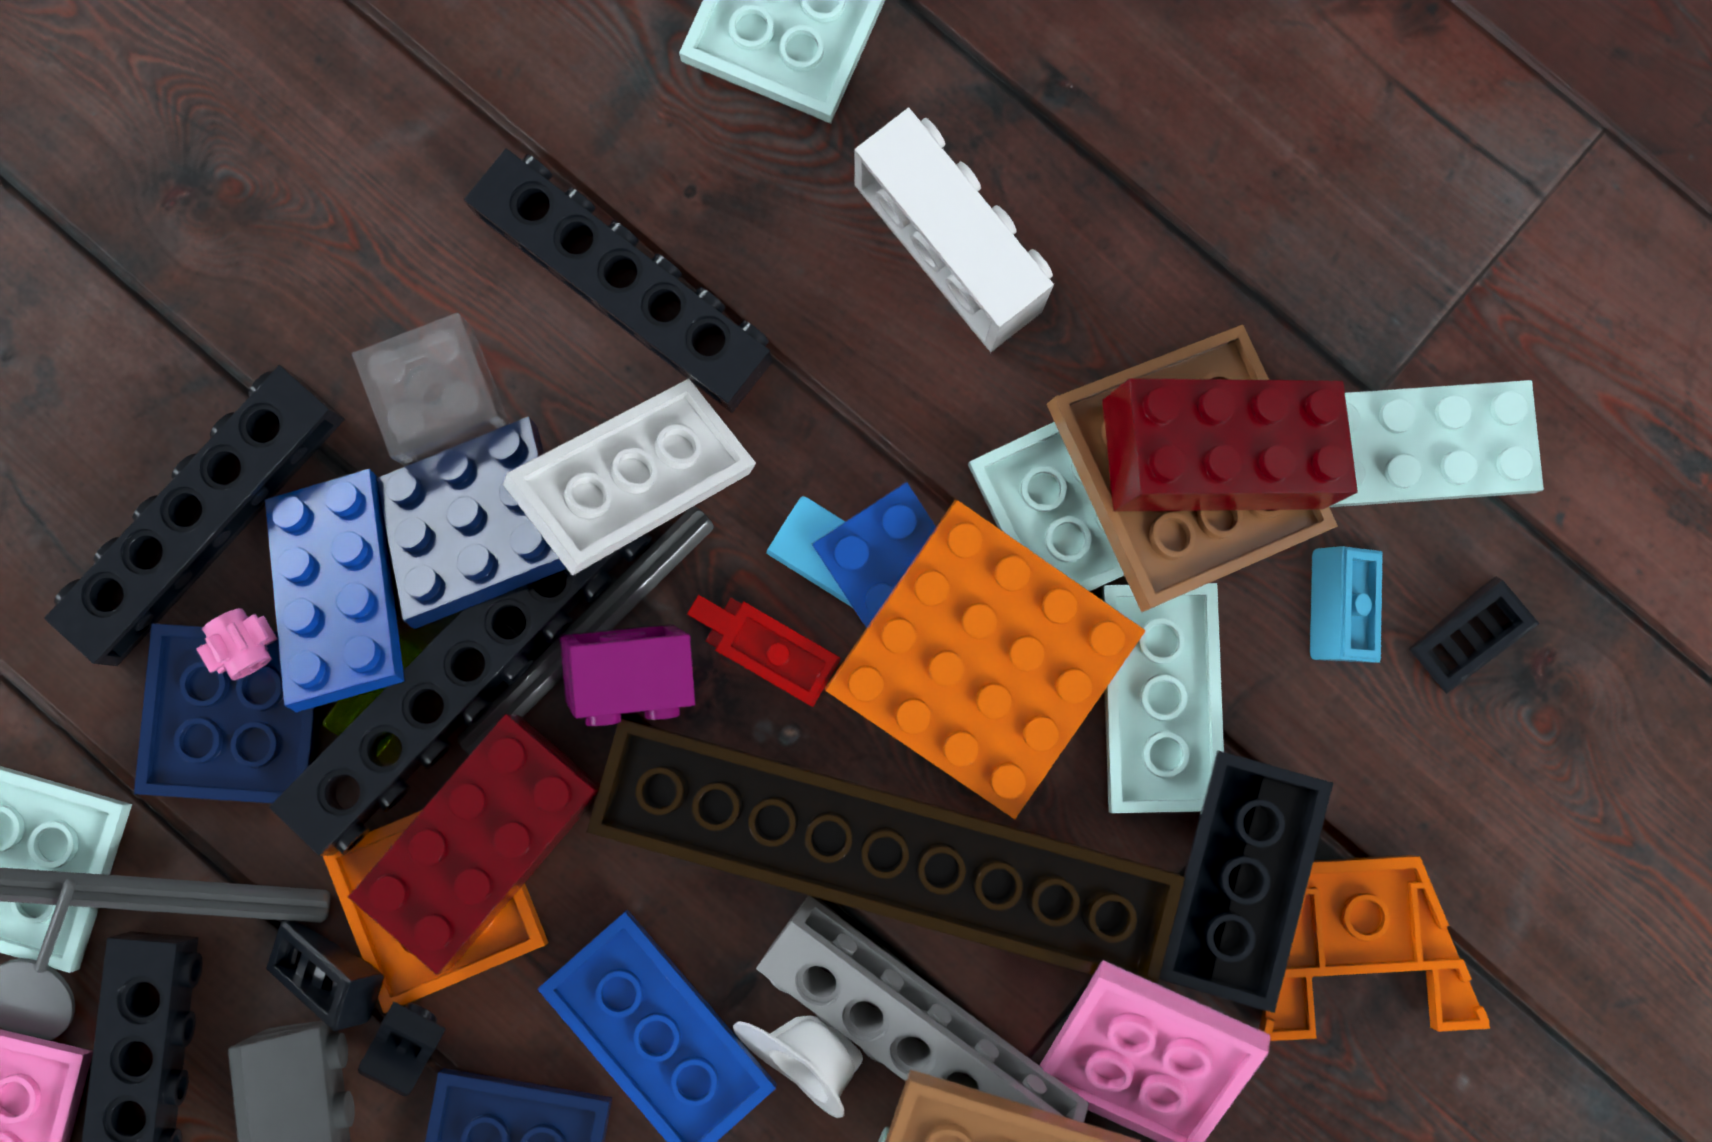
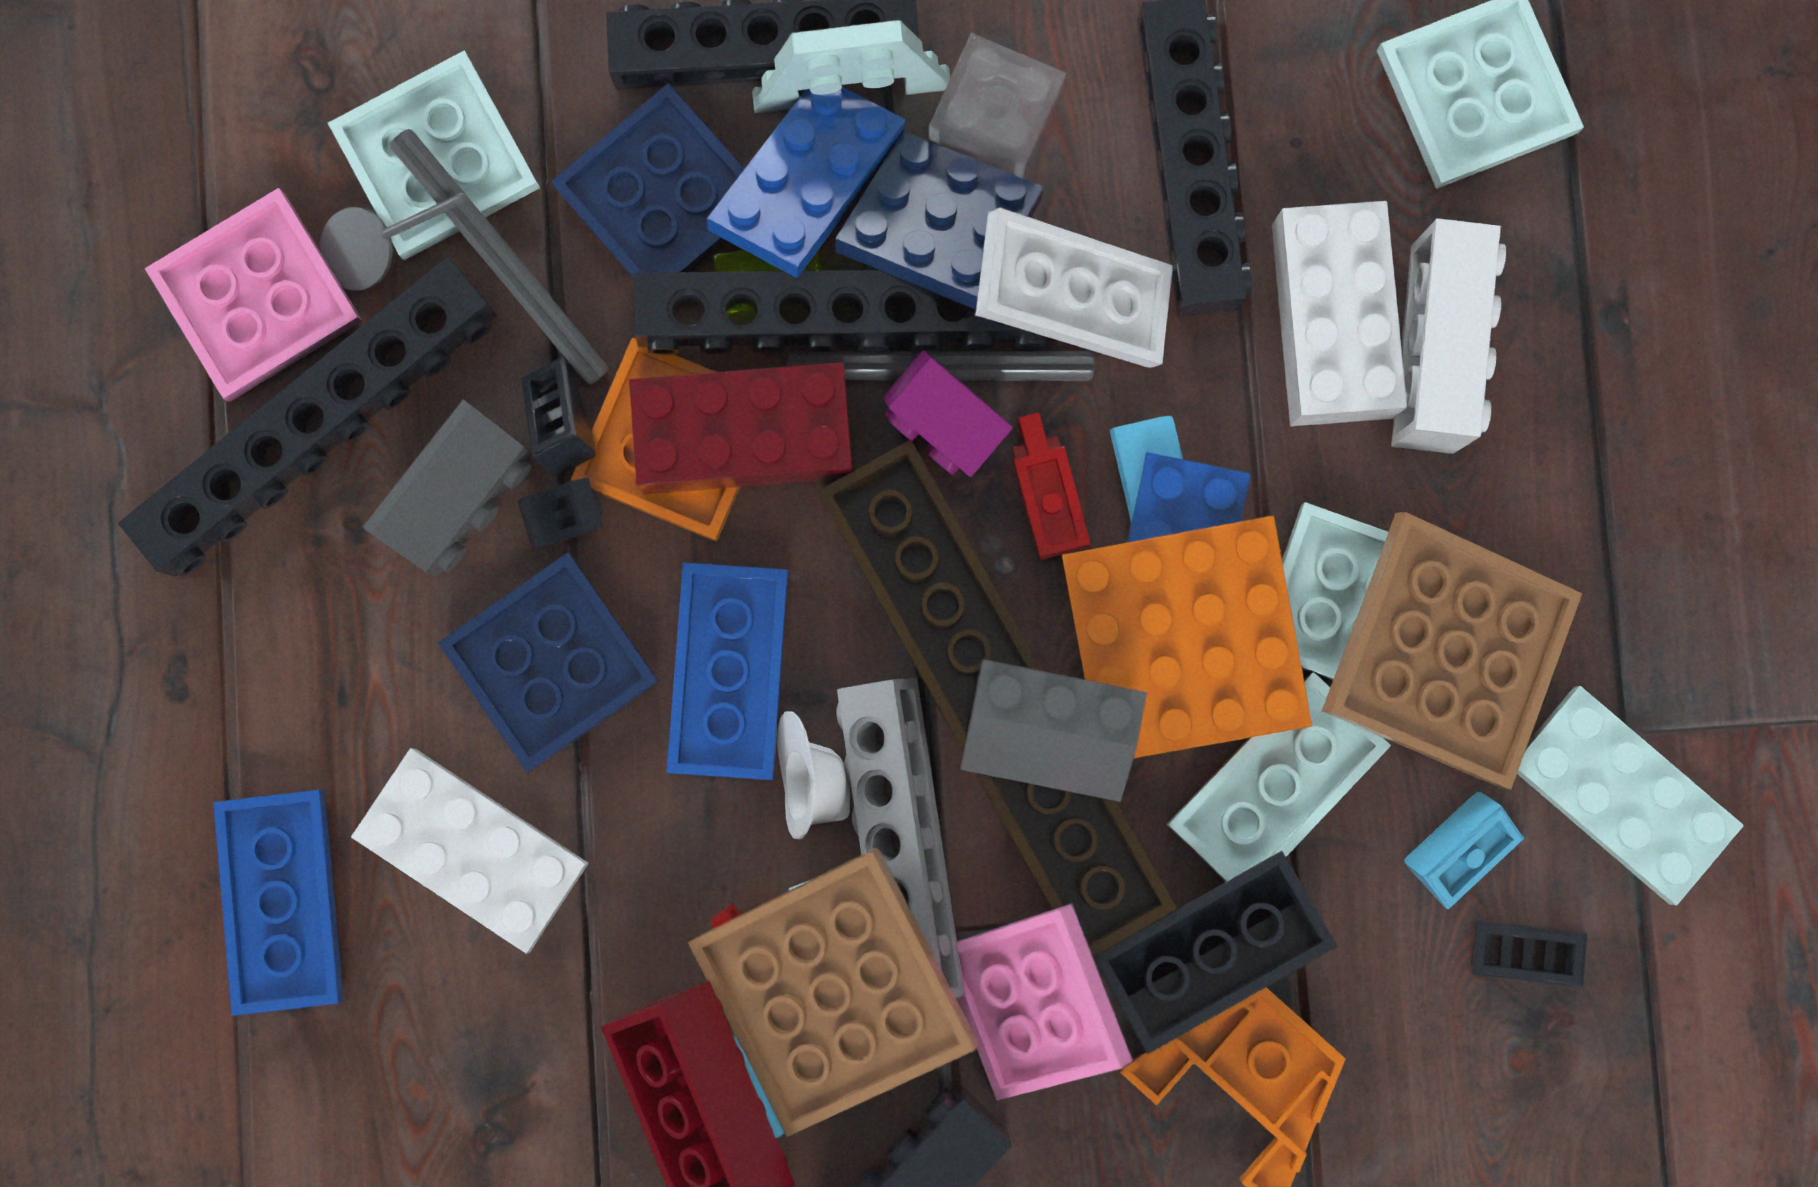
camera: 45 degrees right, 0 degrees up
bright pink gear [196,608,277,680] -> none
dark red brick [1102,378,1358,511] -> none
none -> light aqua wing [752,20,951,113]
none -> dark grey slope [960,660,1147,802]
none -> white brick [1272,201,1407,426]

